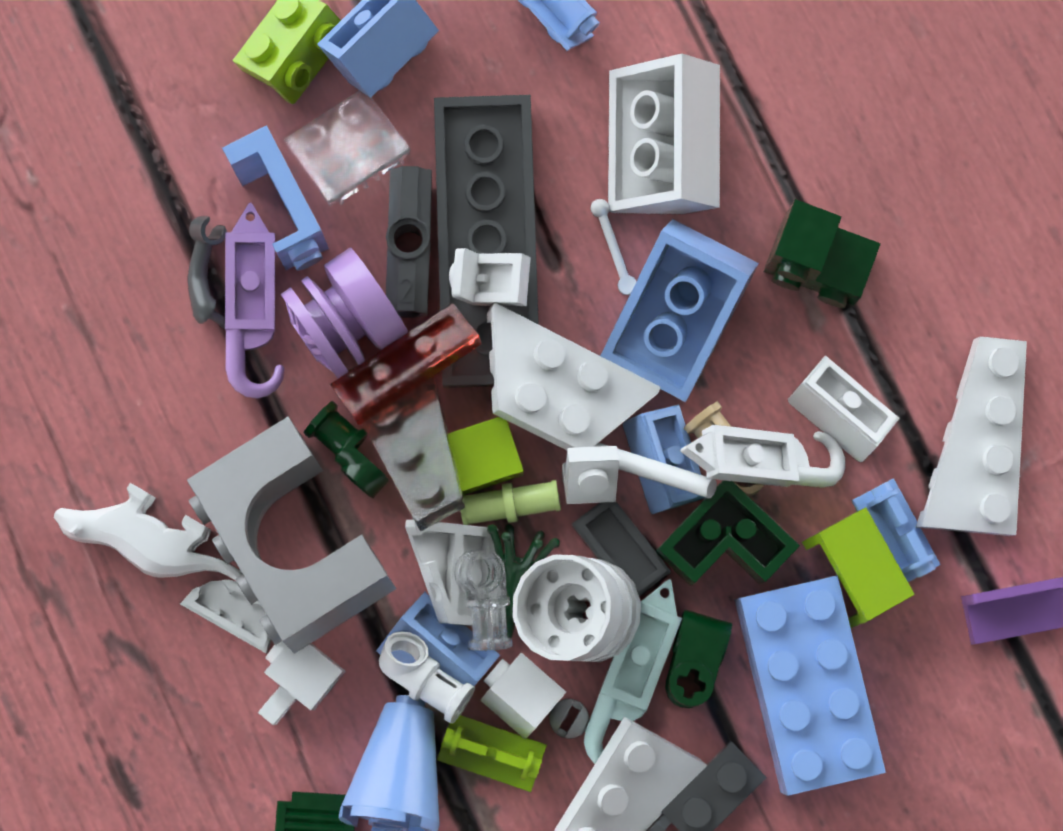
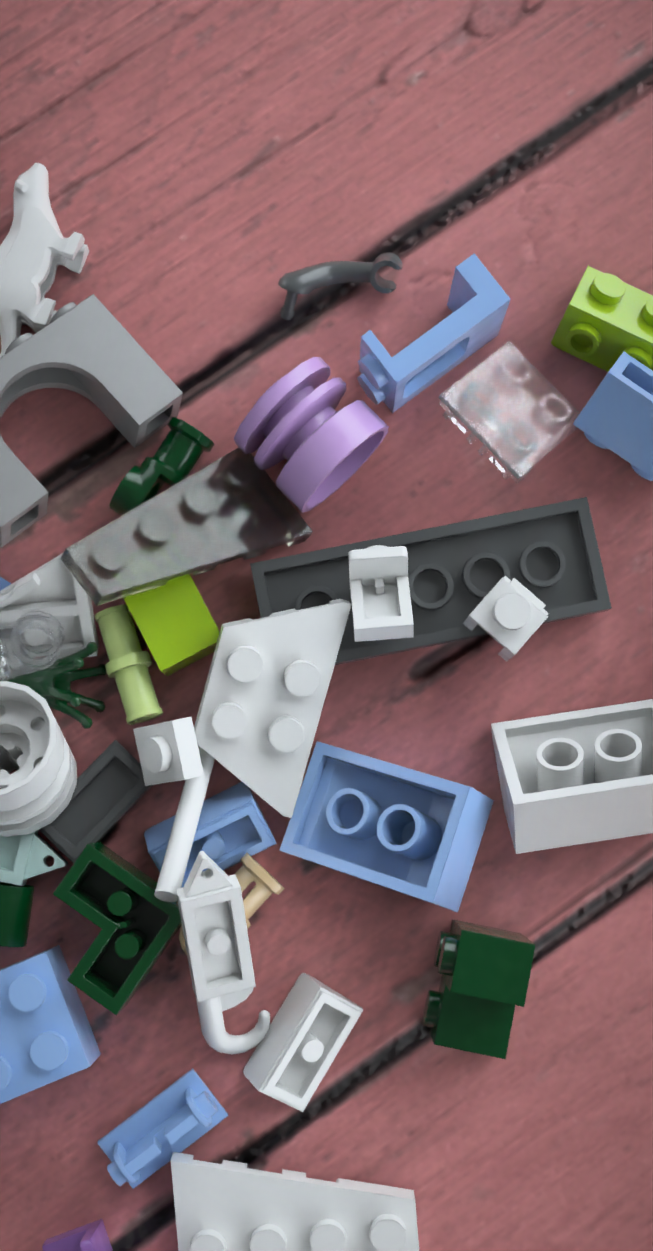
camera: 90 degrees right, 0 degrees up
lavender plate [225,203,285,398] -> none
clear red tile [330,303,482,426] -> none
dark grey piece [386,166,432,318] -> none
white hinge [590,199,637,295] -> none
lime panel [802,507,915,628] -> none
none -> white window [463,576,549,662]

